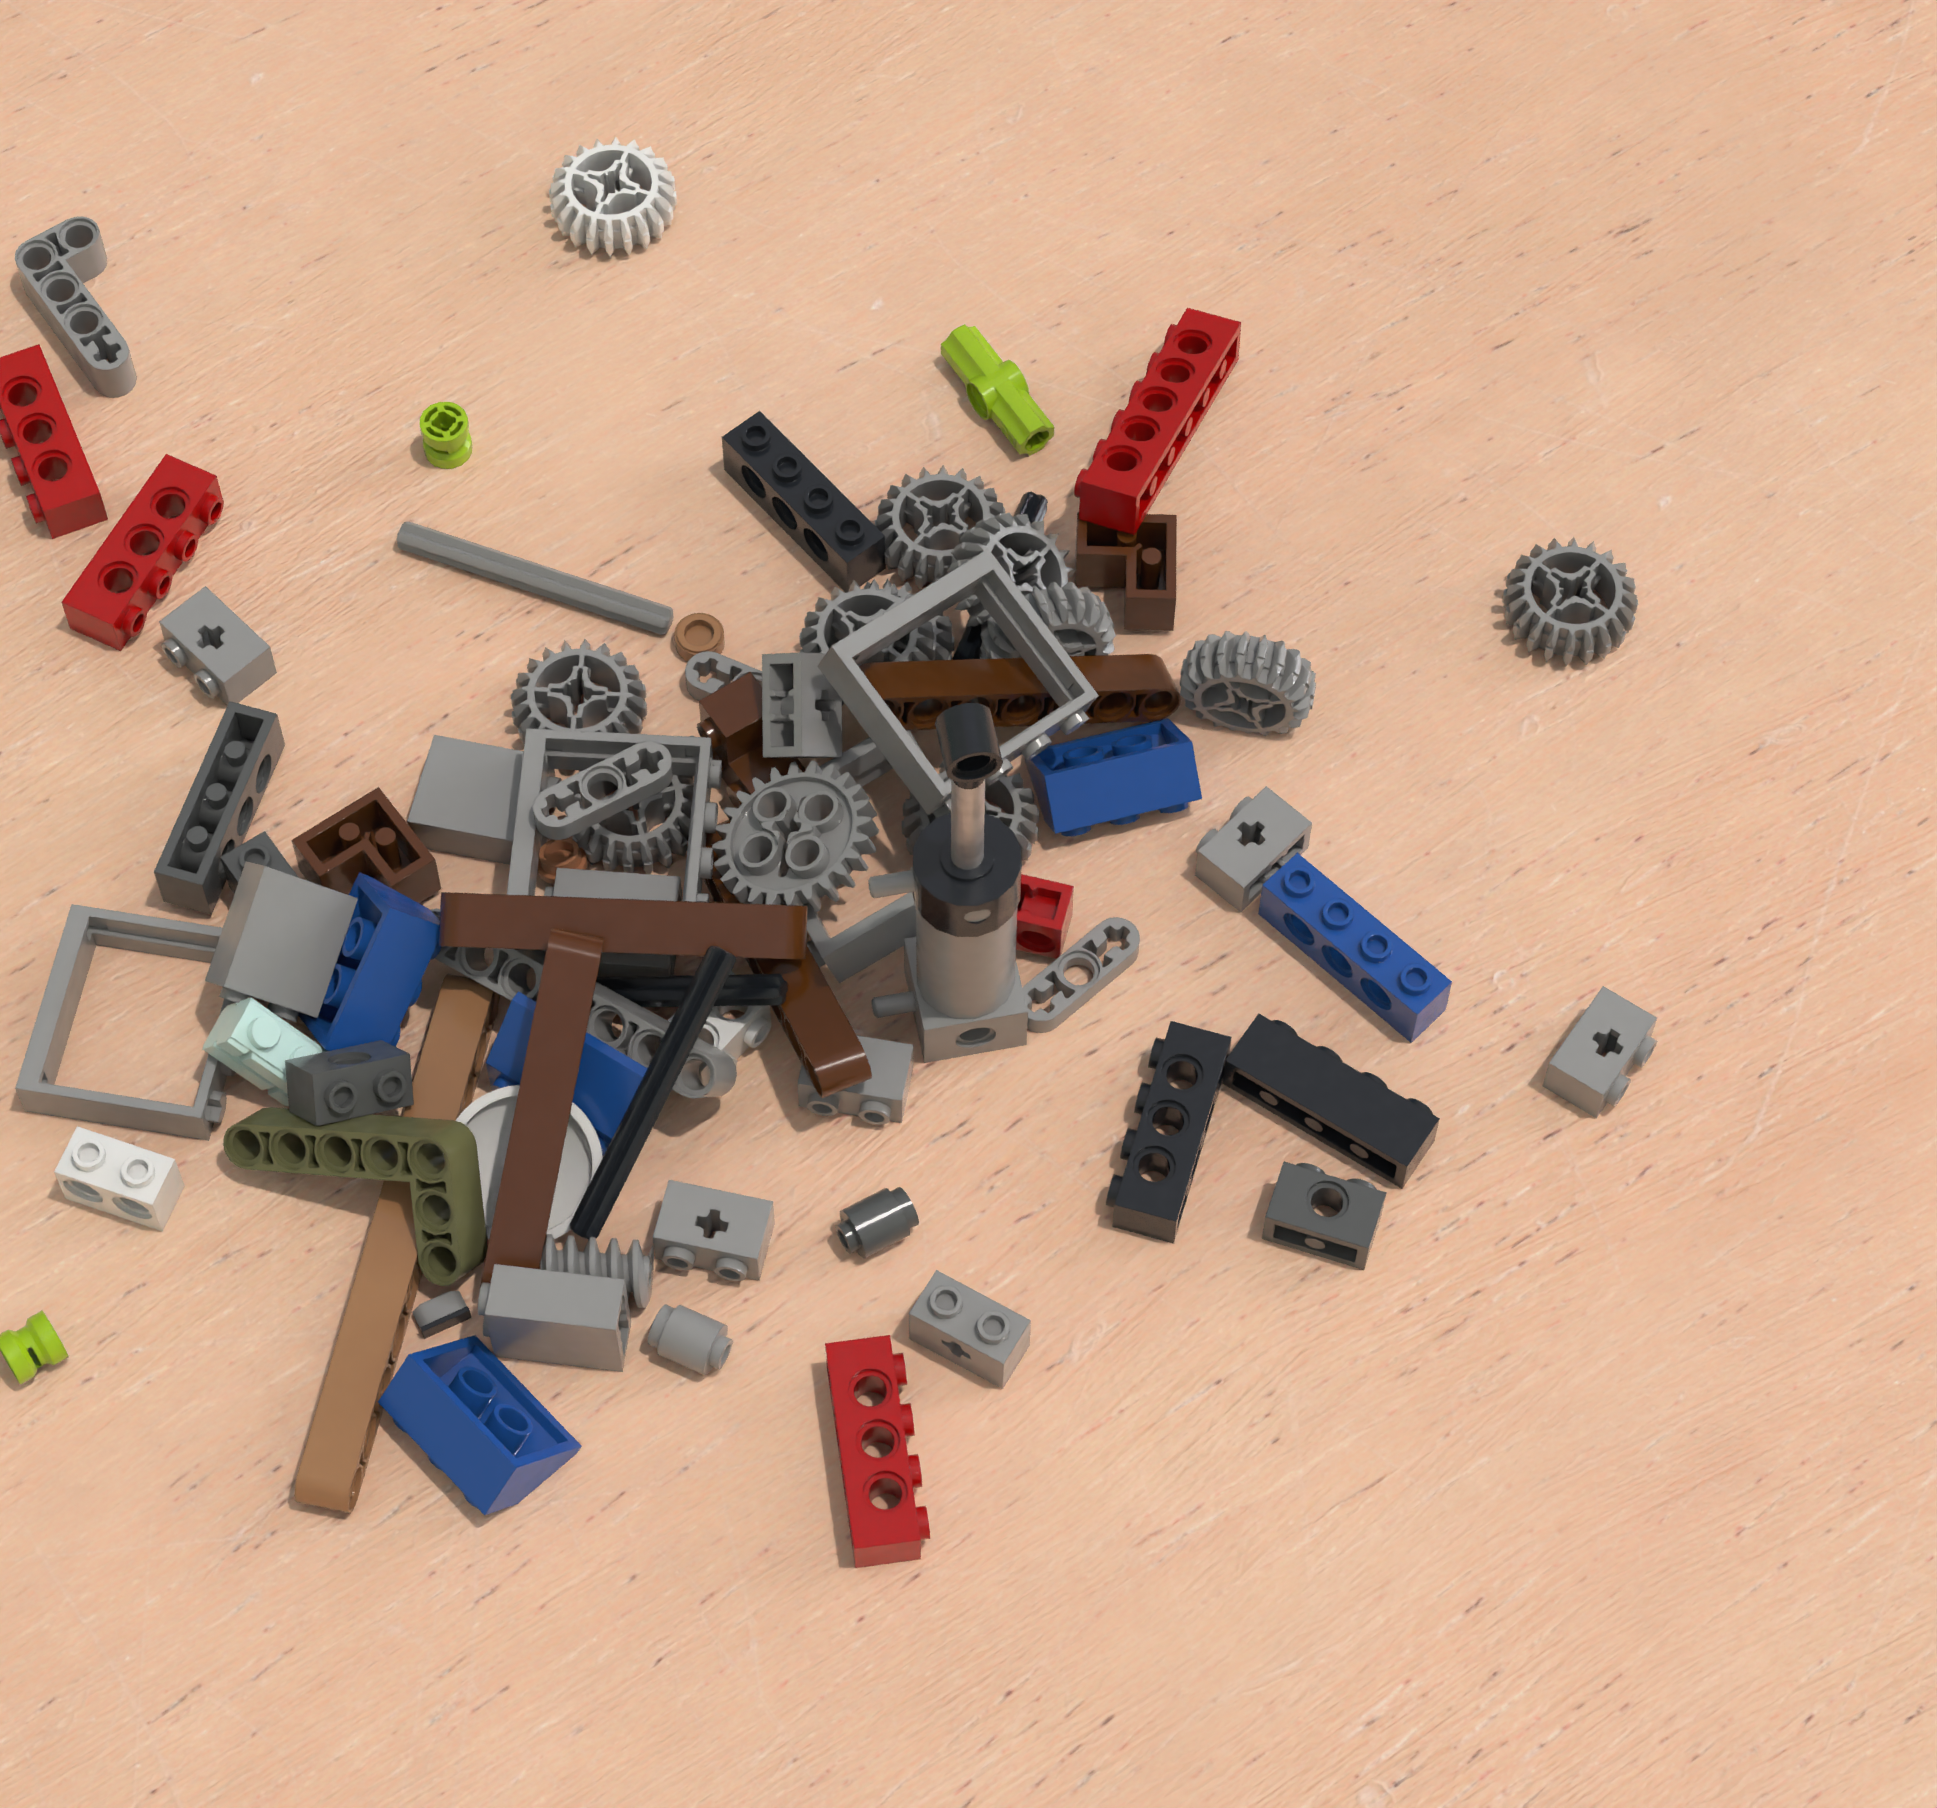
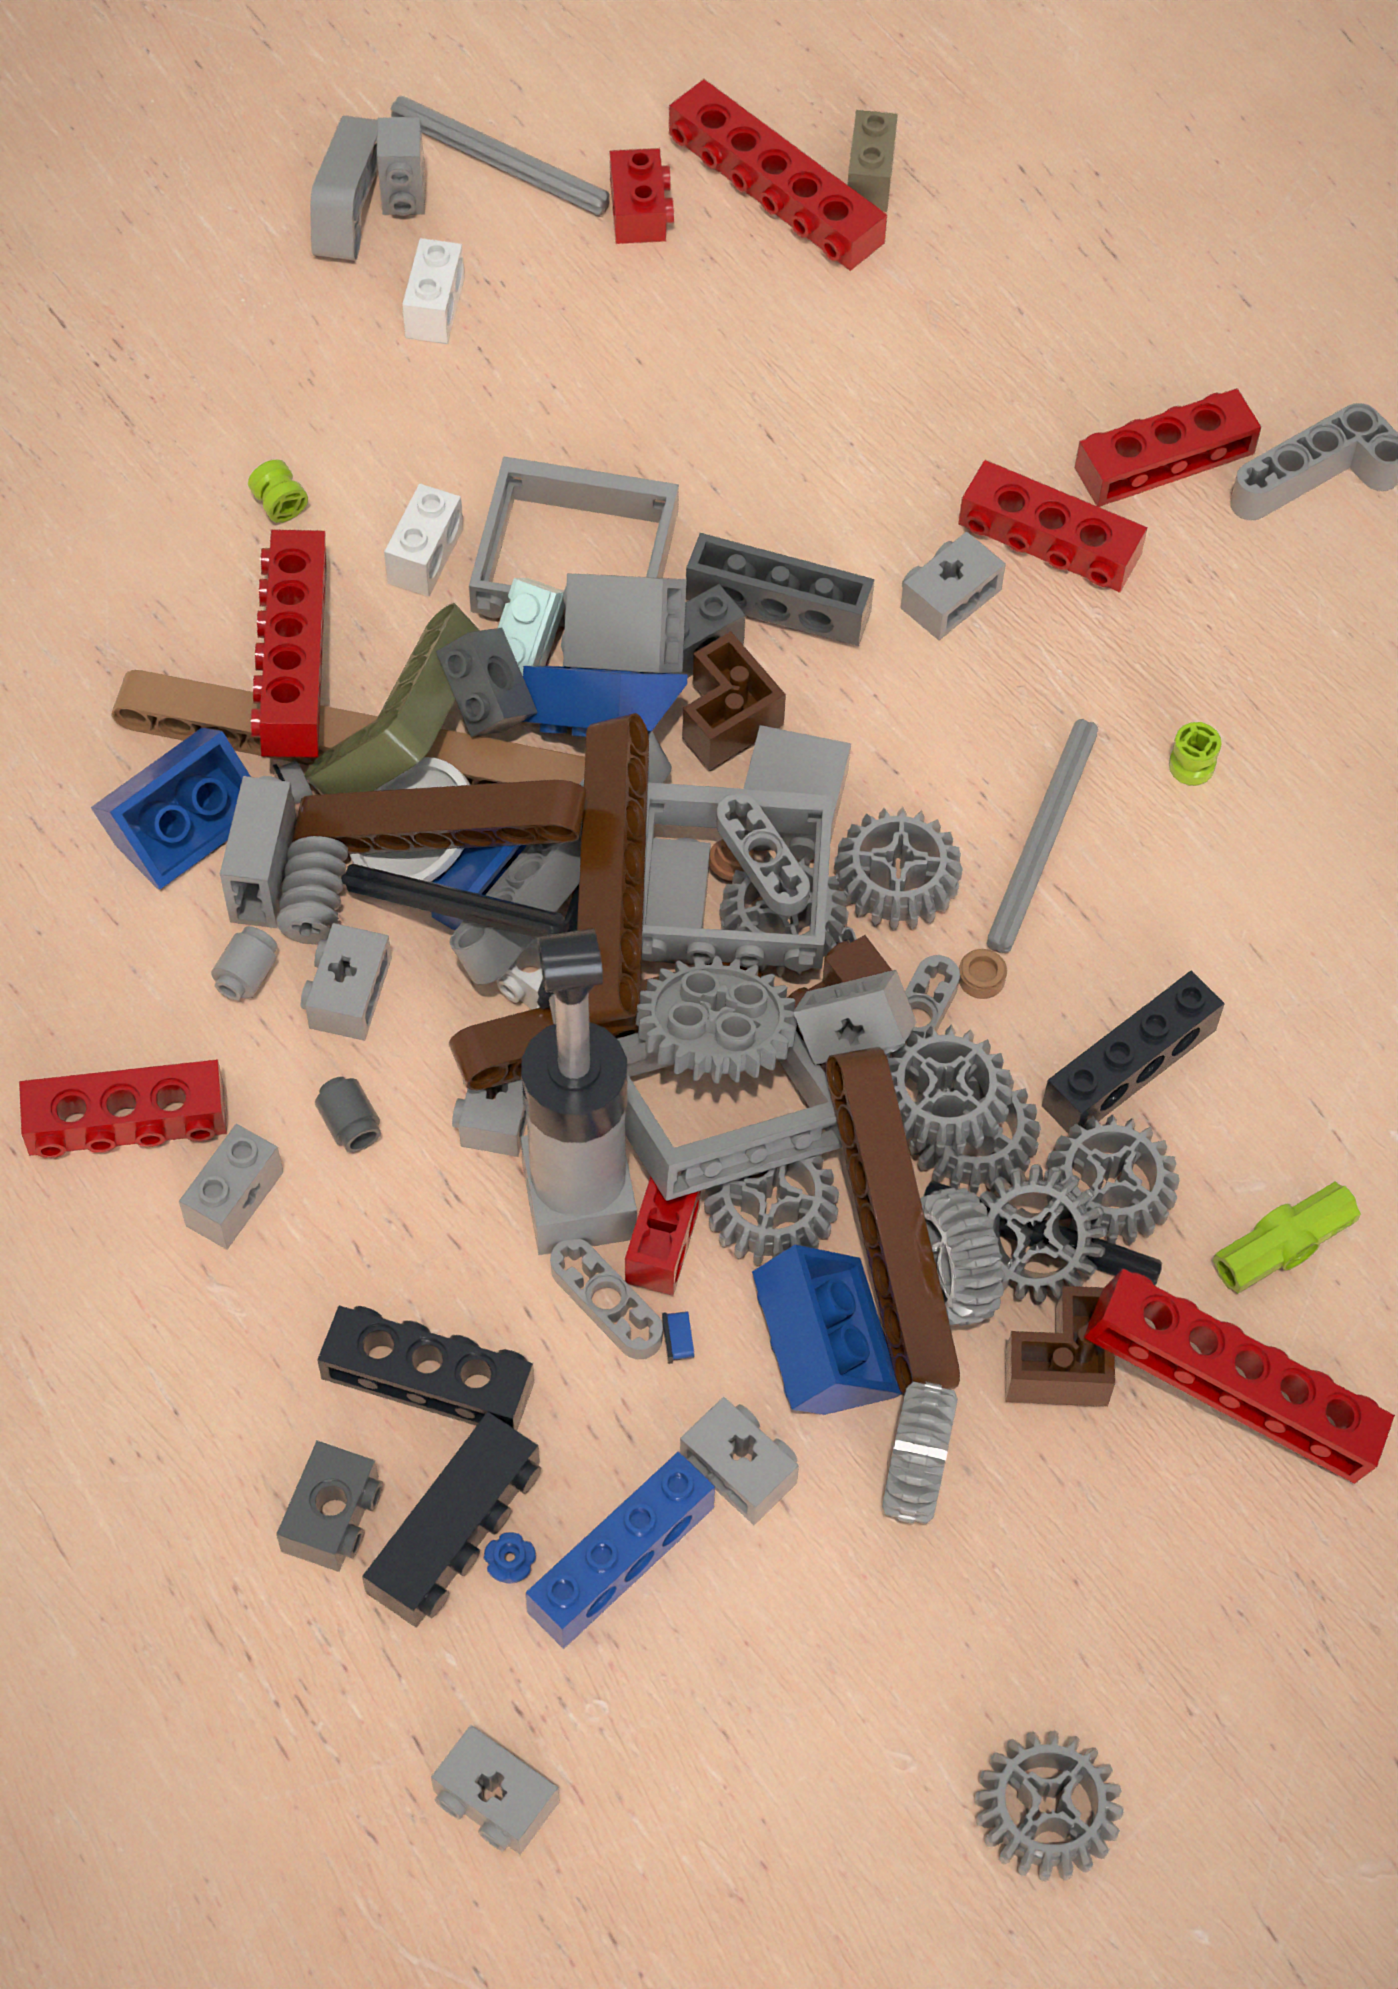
camera: 90 degrees right, 0 degrees up
light grey window [817,549,1099,815] -> none
none -> red brick [251,530,327,757]
none -> blue plate [484,1532,536,1583]
none -> blue piece [662,1311,694,1364]

